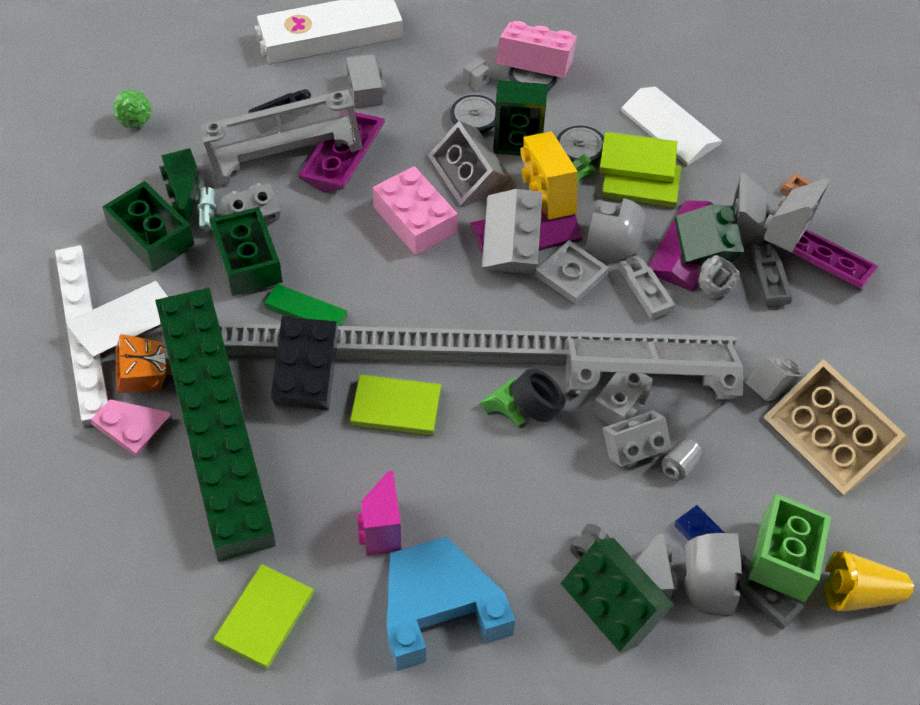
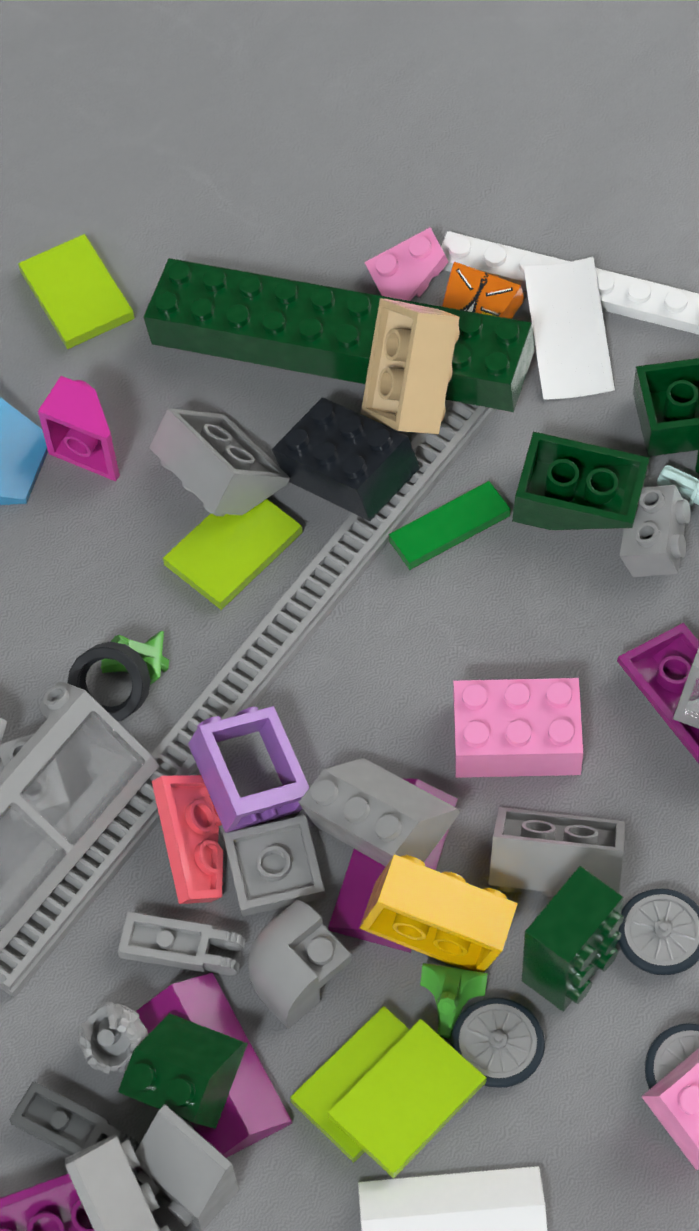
camera: 130 degrees right, 5 degrees up
none -> light grey slope [149,408,290,516]
none -> coral wing [152,775,223,904]
none -> medium lavender window [188,706,309,833]
none -> tan slope [360,298,460,434]

